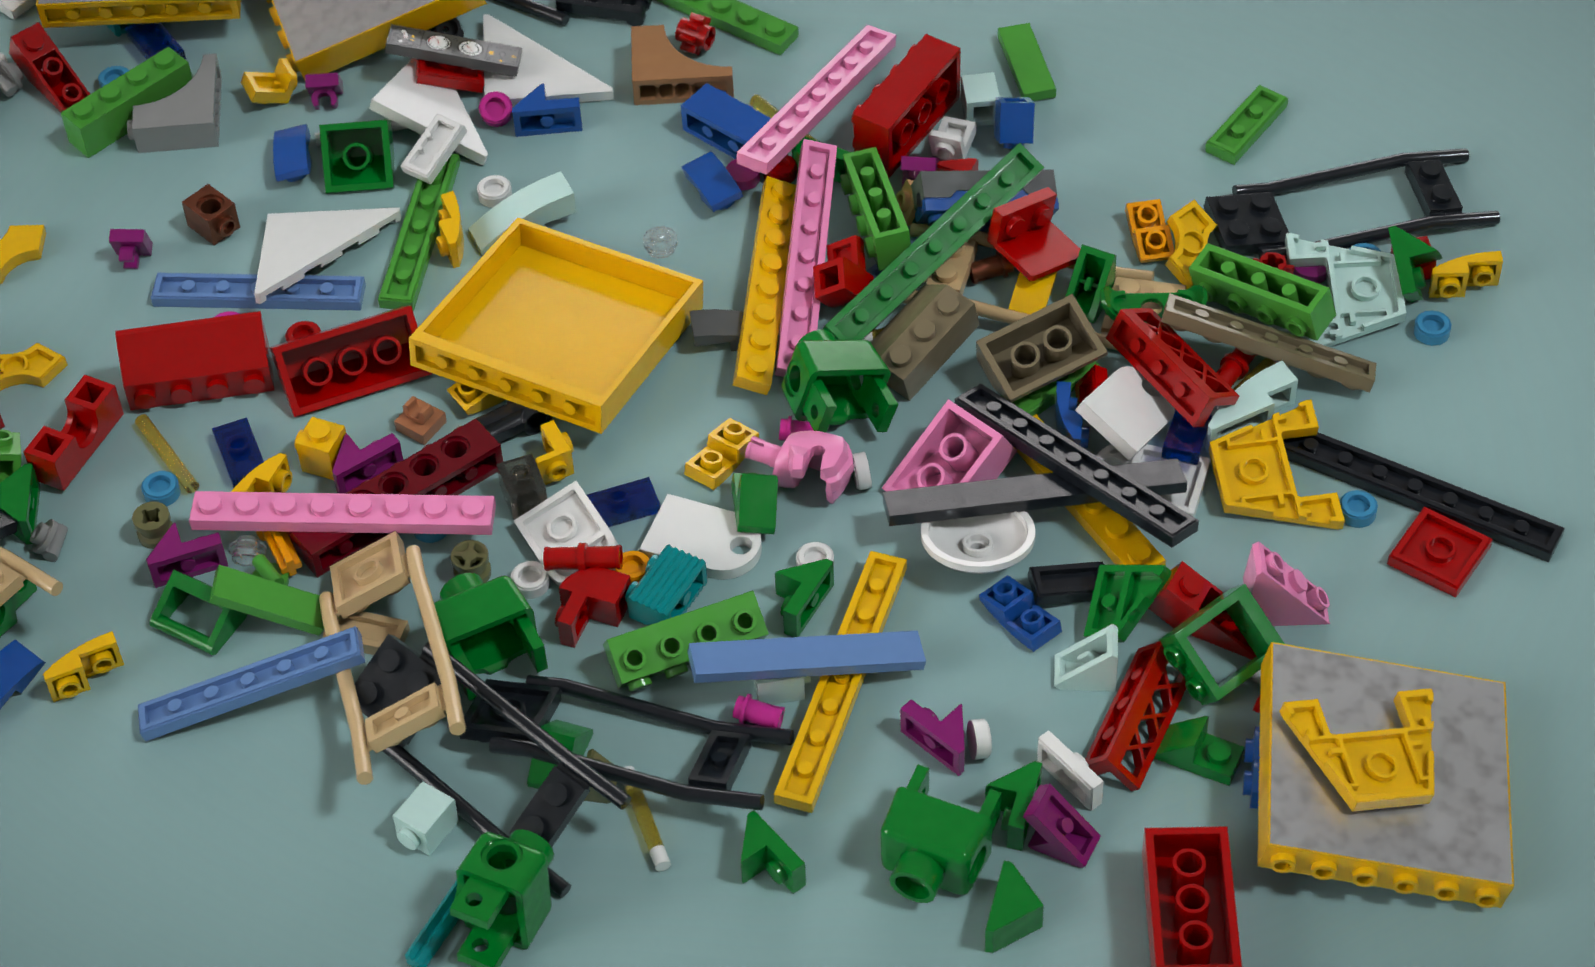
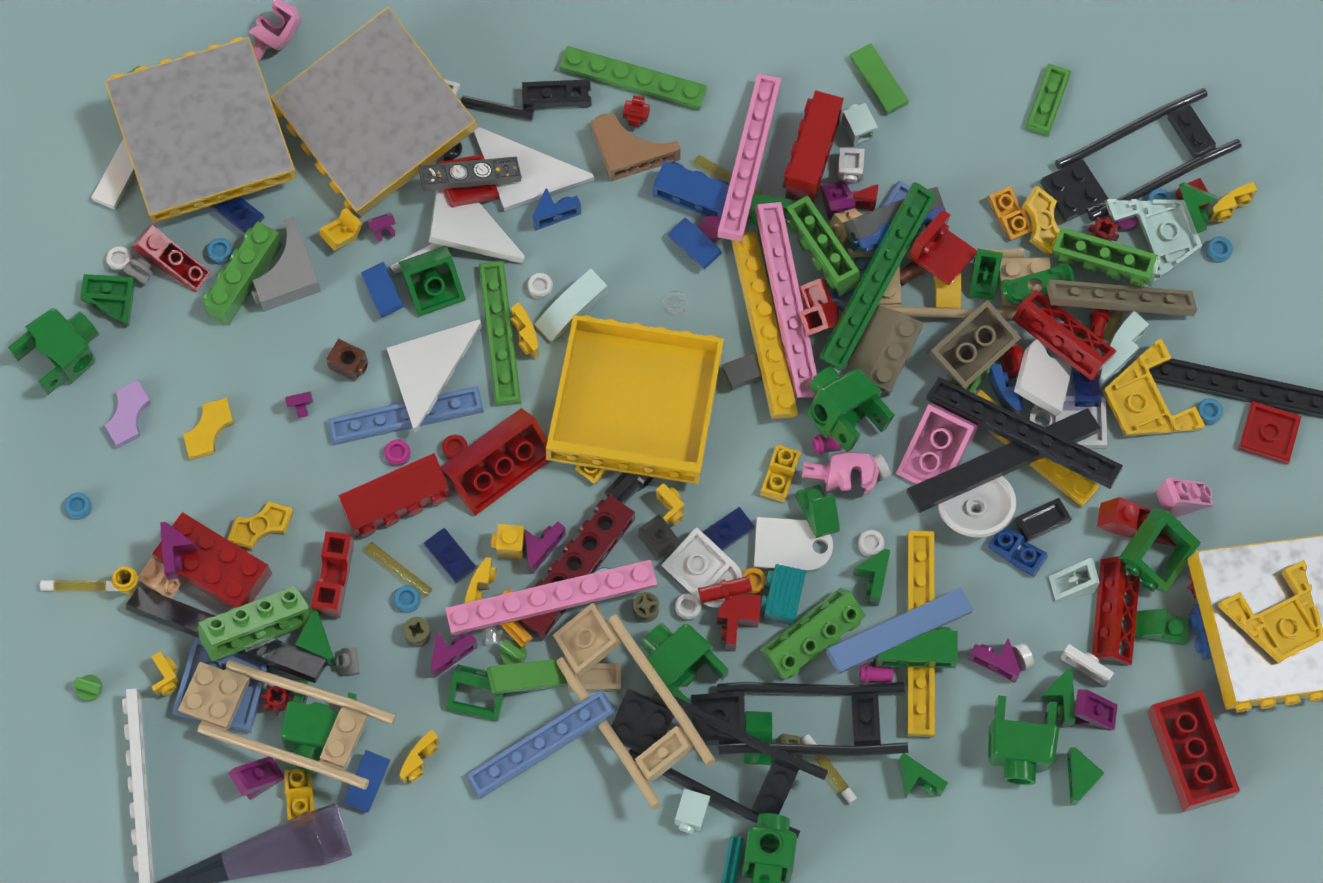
camera: 20 degrees left, 20 degrees up
nougat tile [394,396,447,445] -> none
white plate [400,113,467,184] -> none
dark pink tile [479,91,513,127] -> none
blue brick [994,97,1035,149] -> none
green wing [1083,565,1172,642] -> none
none -> green slope [876,627,958,668]

